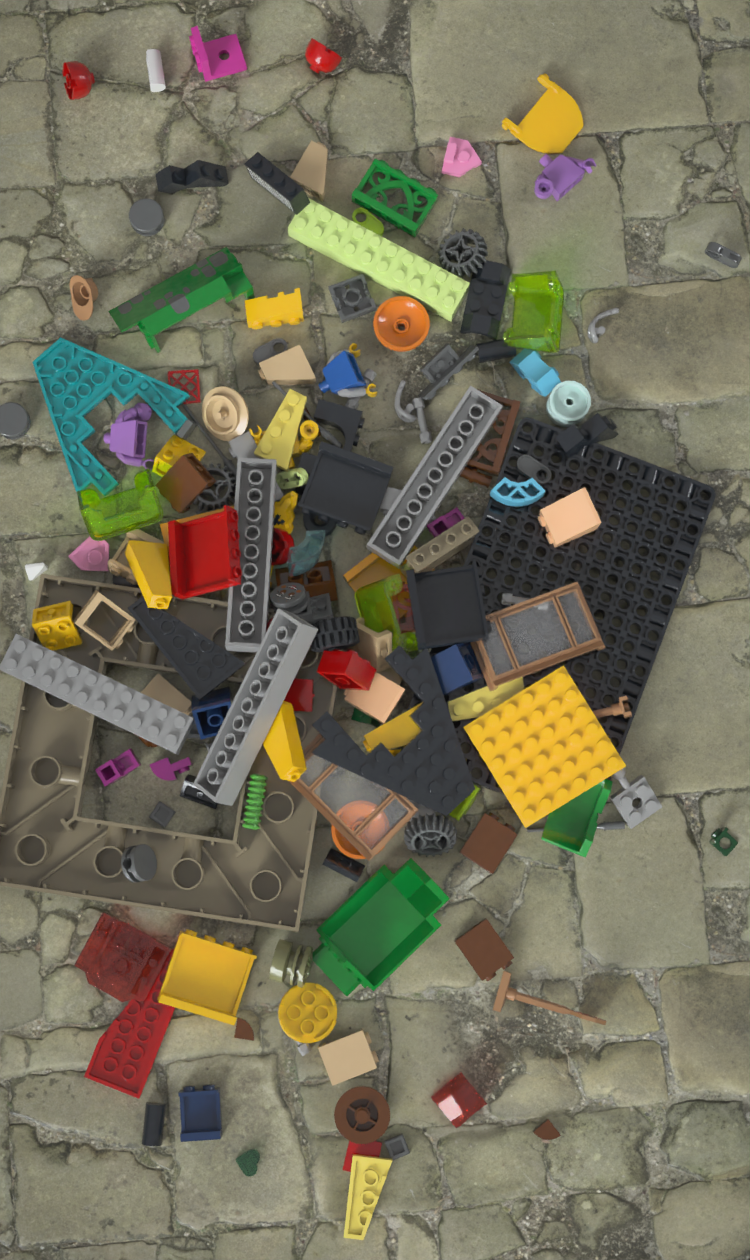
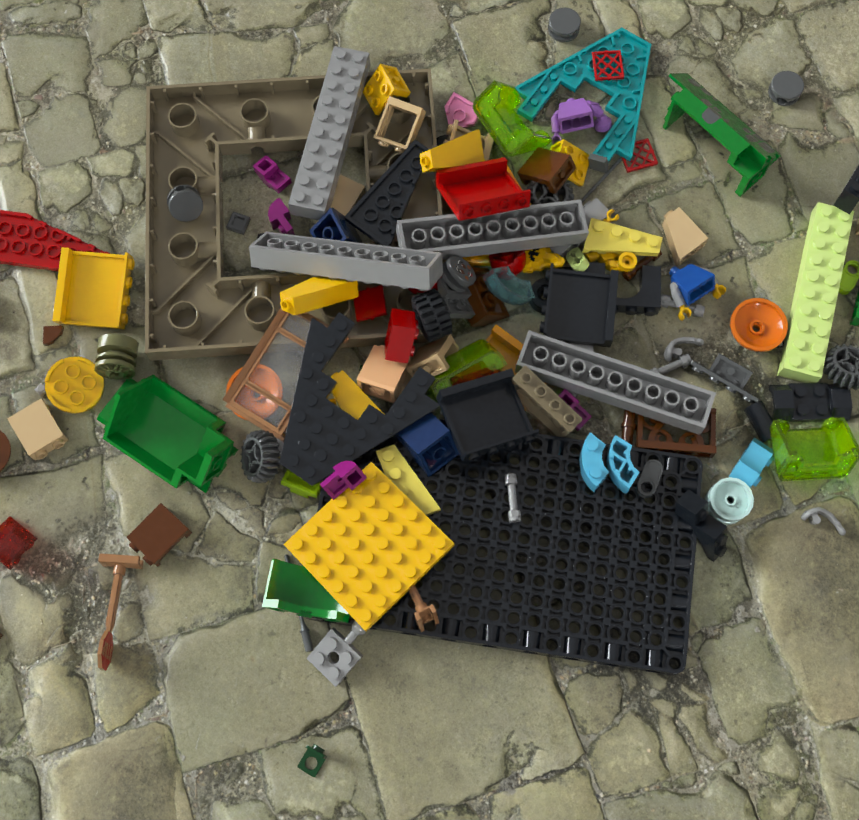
camera: 80 degrees right, 10 degrees down
white slope [25,562,48,581] -> none
medium nougat piece [69,275,99,321] -> none
clear red slope [74,912,173,1003] -> none
black arch [156,160,229,194] -> none
tan piece [202,386,249,441] -> none
bright green piece [242,774,268,830] -> none
yellow wedge [245,288,304,329] -> none
dark grey piece [253,338,288,365] -> none
dark grey piece [272,381,342,448] -> none
black plate [322,848,365,882] -> none
dark grey brick [328,274,377,323] -> none
reddish brown brick [459,812,518,874] -> none
piece [470,582,605,692] -> none
light nougat slope [538,487,601,548] -> none
none -> magenta brick [320,461,367,500]
none -> medium azure brick [579,432,609,492]
none -> red window [592,50,624,81]

